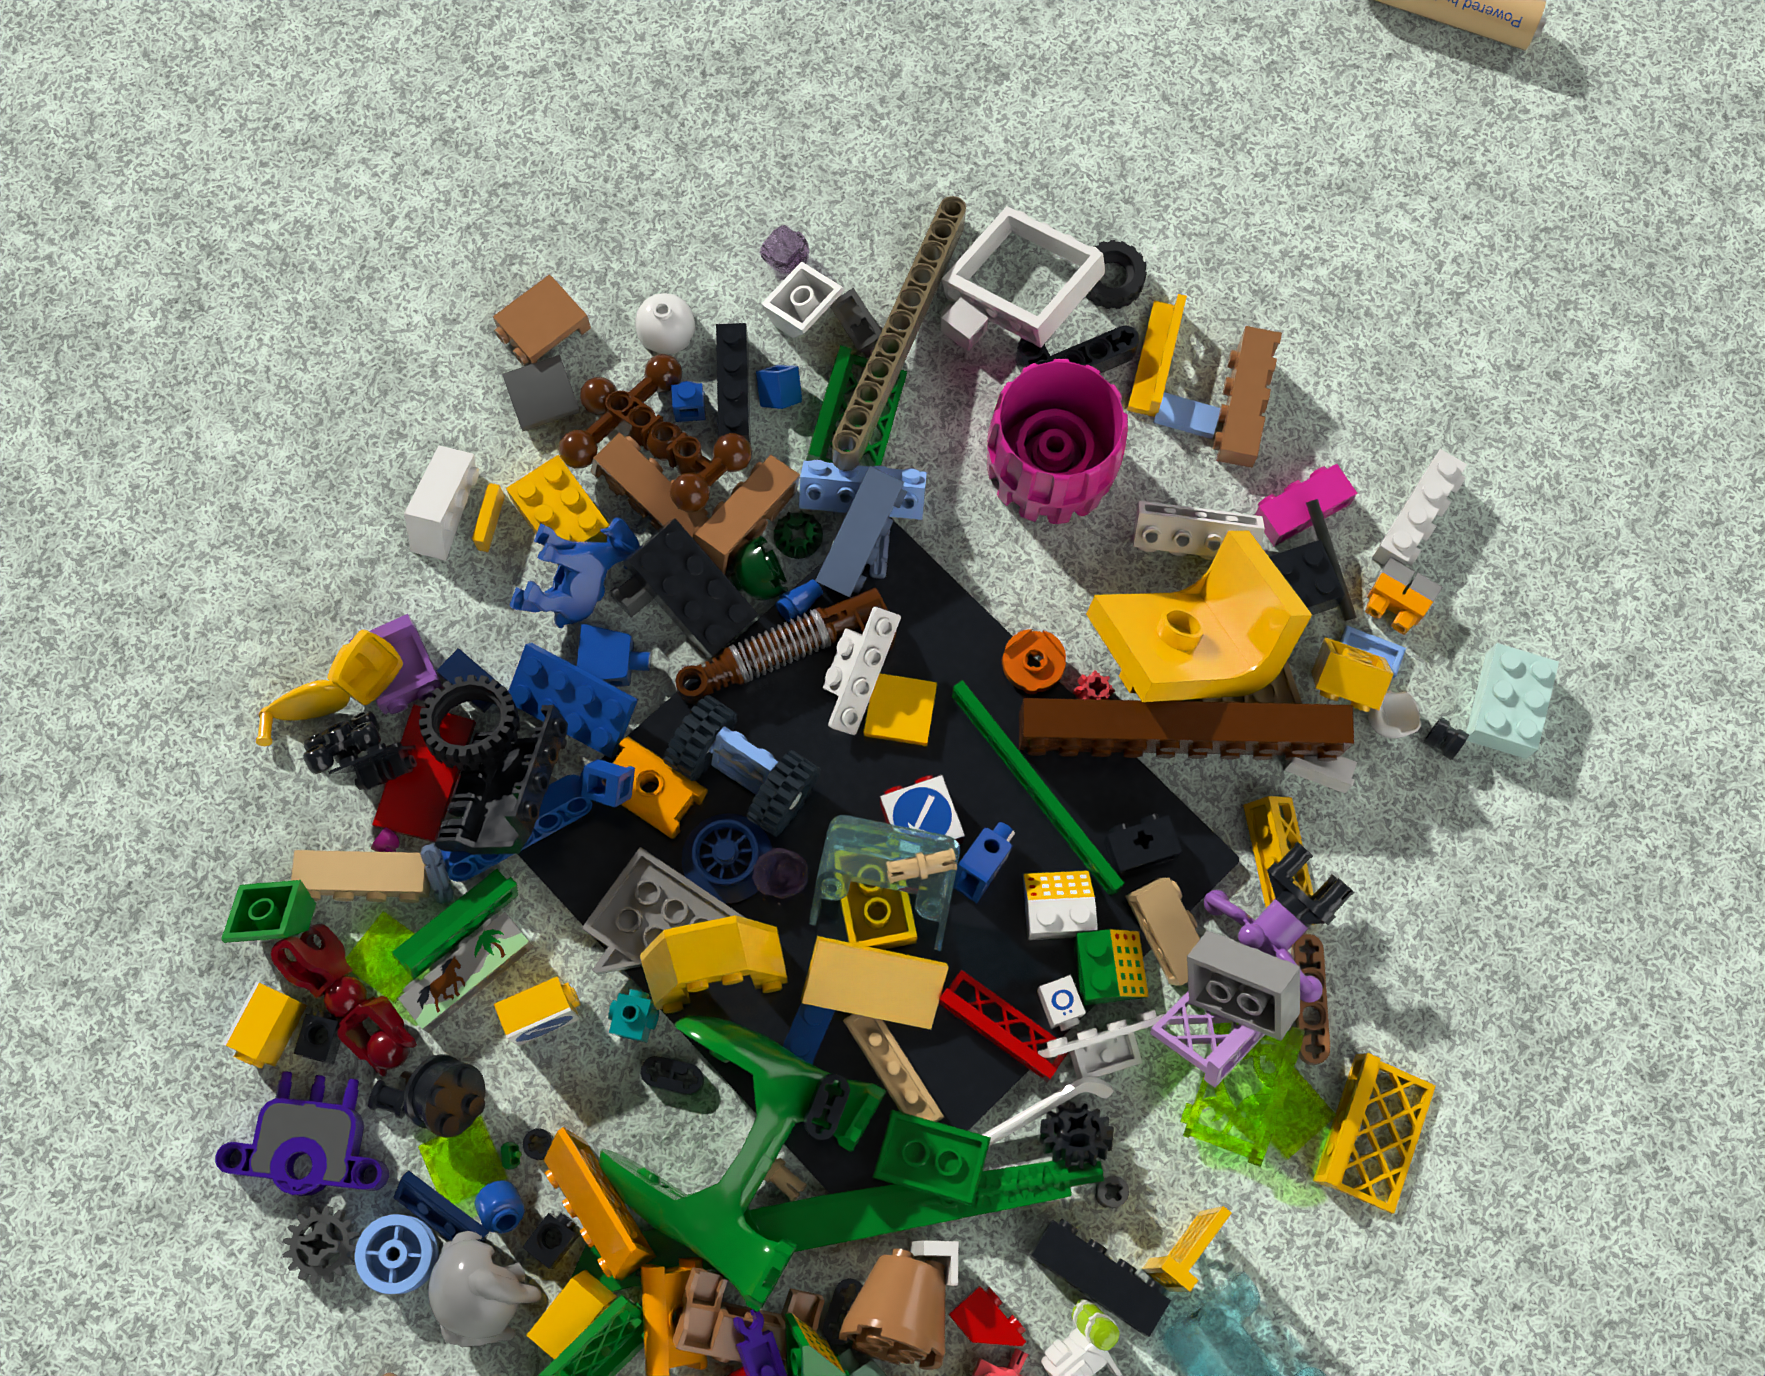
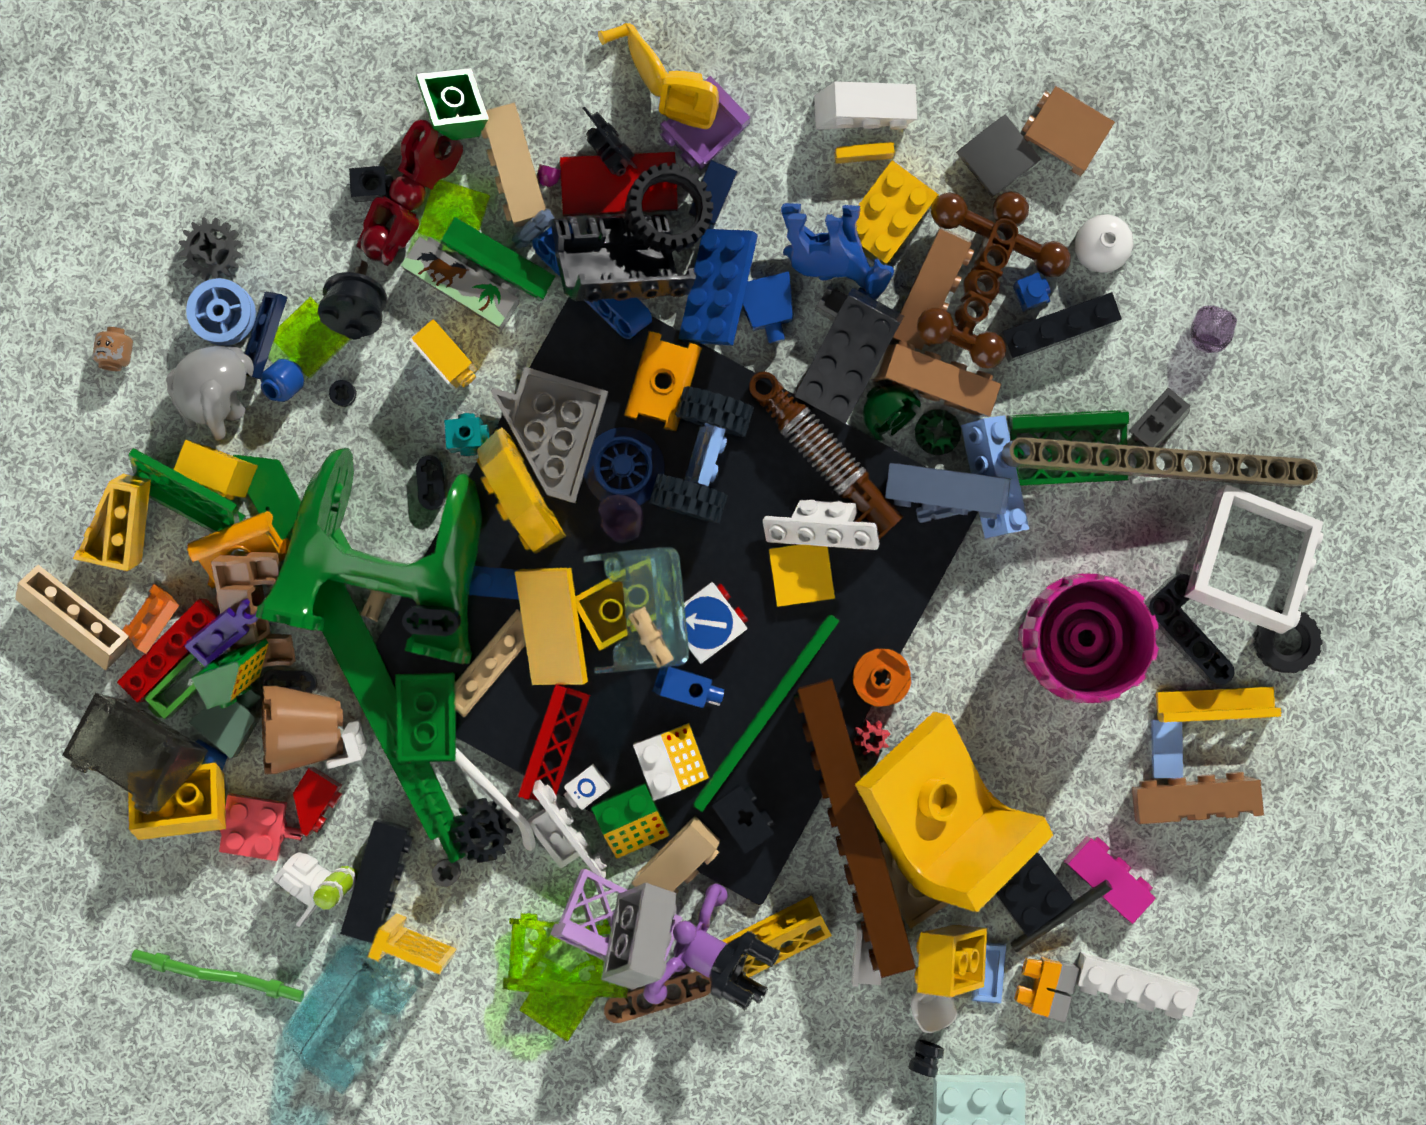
camera: 75 degrees right, 15 degrees up
dark purple piece [215,1071,389,1196] -> none
yellow piece [223,981,307,1069] -> none
black gear [303,711,381,774] -> none
black bush [368,1080,406,1119] -> none
green rock [501,1142,522,1170] -> none
black brick [522,1212,580,1269] -> none
light orange slope [544,1127,656,1281] -> none
blue brick [580,759,635,807] -> none
blue panel [756,365,802,409] -> none
white slope [761,262,845,338] -> none
blue cone [775,579,823,622] -> none
white brick [940,297,989,352] -> none
white brick [1133,501,1265,560] -> none
yellow fence [1313,1053,1436,1214] -> none

